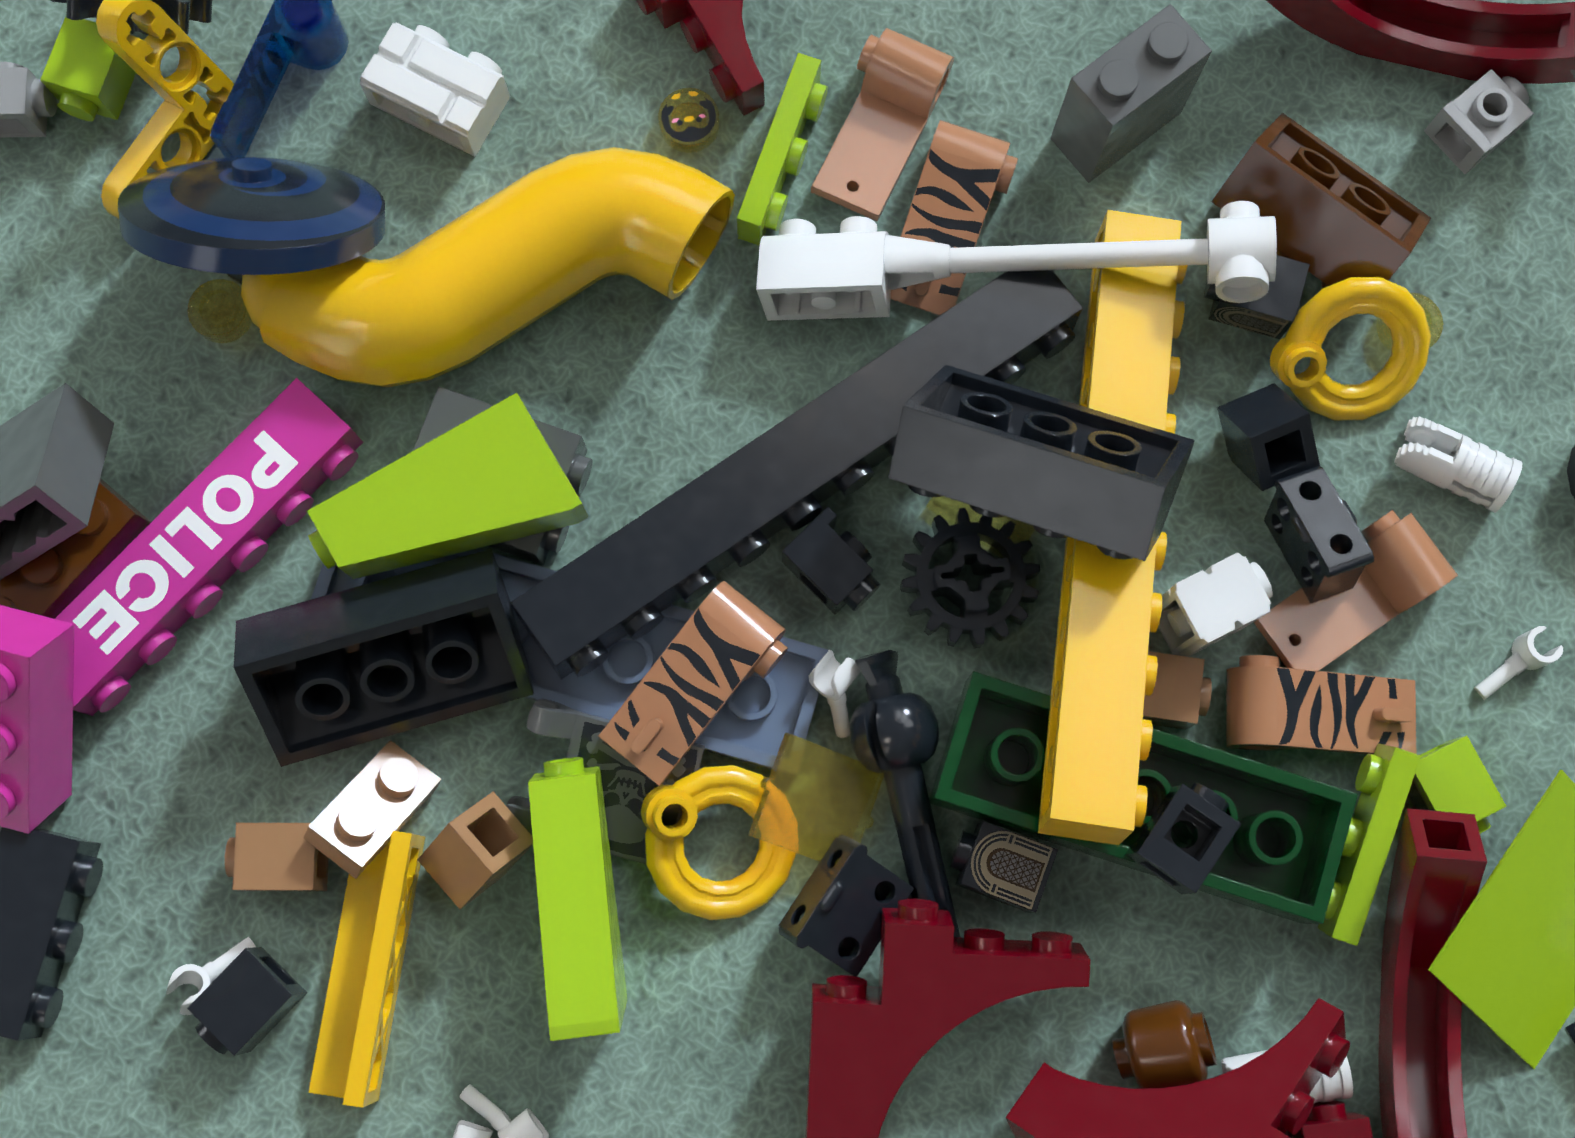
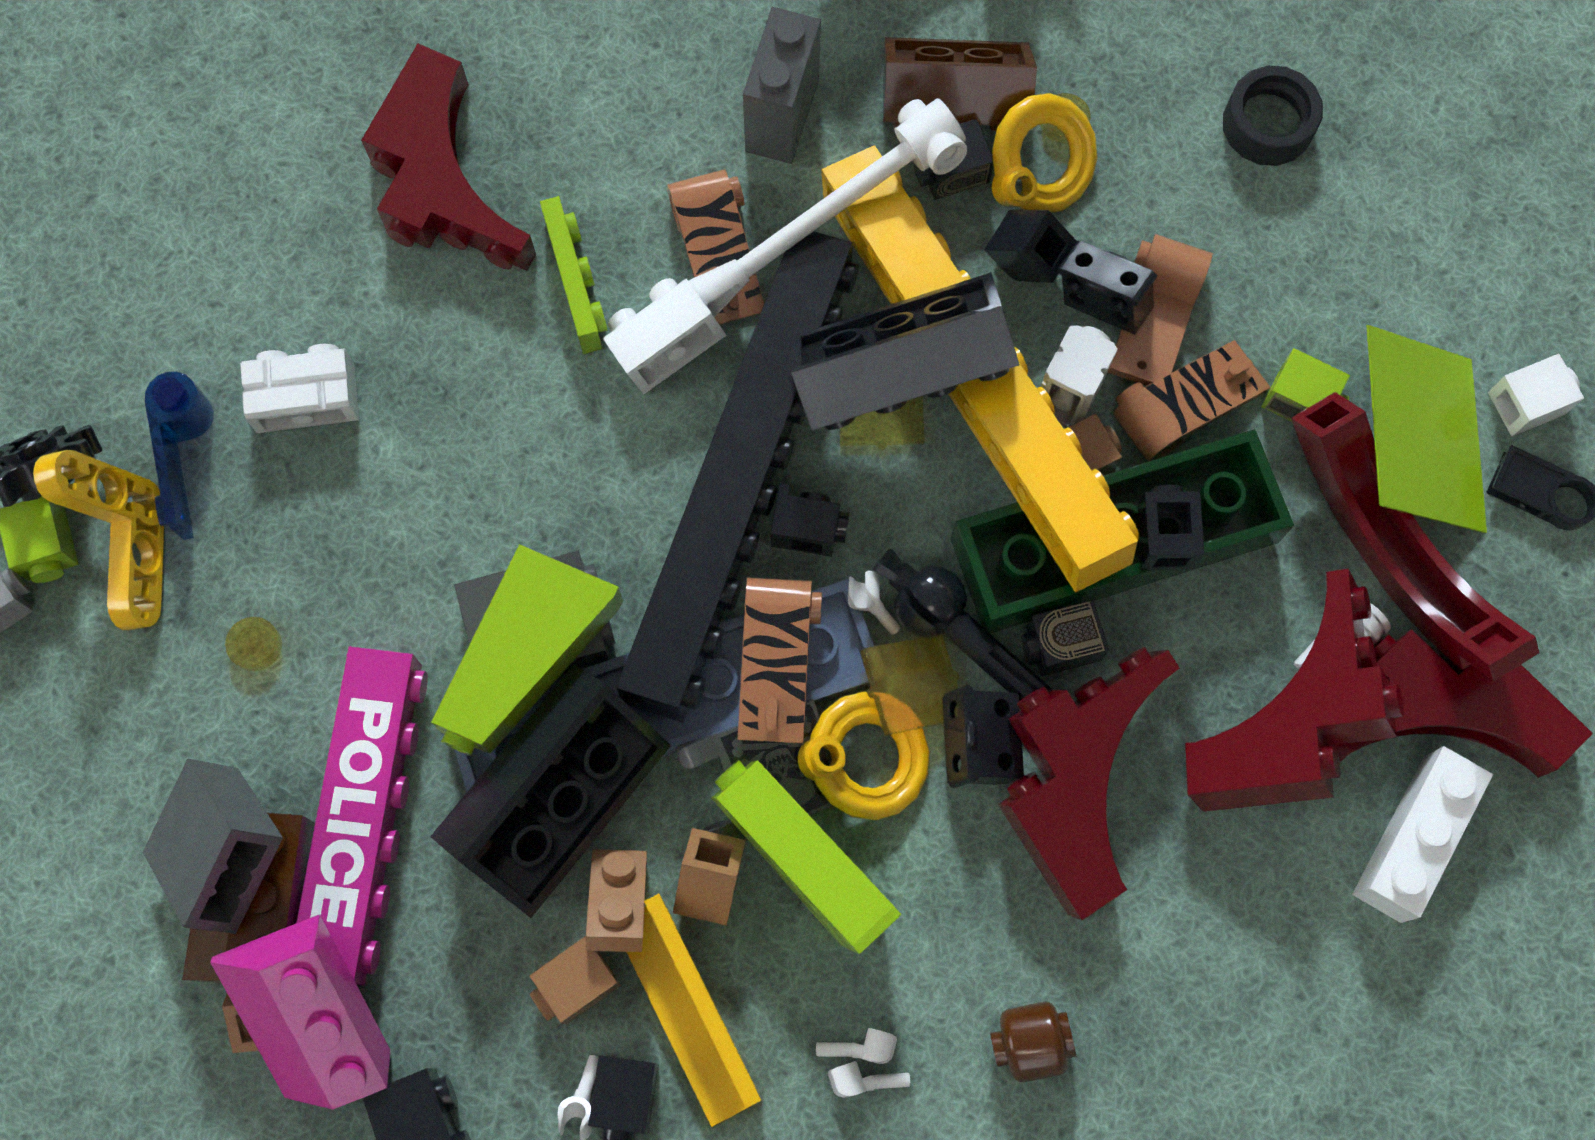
camera: 35 degrees left, 5 degrees down
dish [118,157,385,275] -> none
yellow animal [227,147,735,387] -> none
clear yellow tile [658,88,720,153] -> none
nougat door [811,28,954,221] -> none
black gear [900,508,1040,649] -> none
reddish brown head [1112,1000,1217,1089] -> none
lime plate [1317,744,1421,946] -> none
white hinge [1394,416,1522,512] -> none
white hand [1474,626,1563,700] -> none

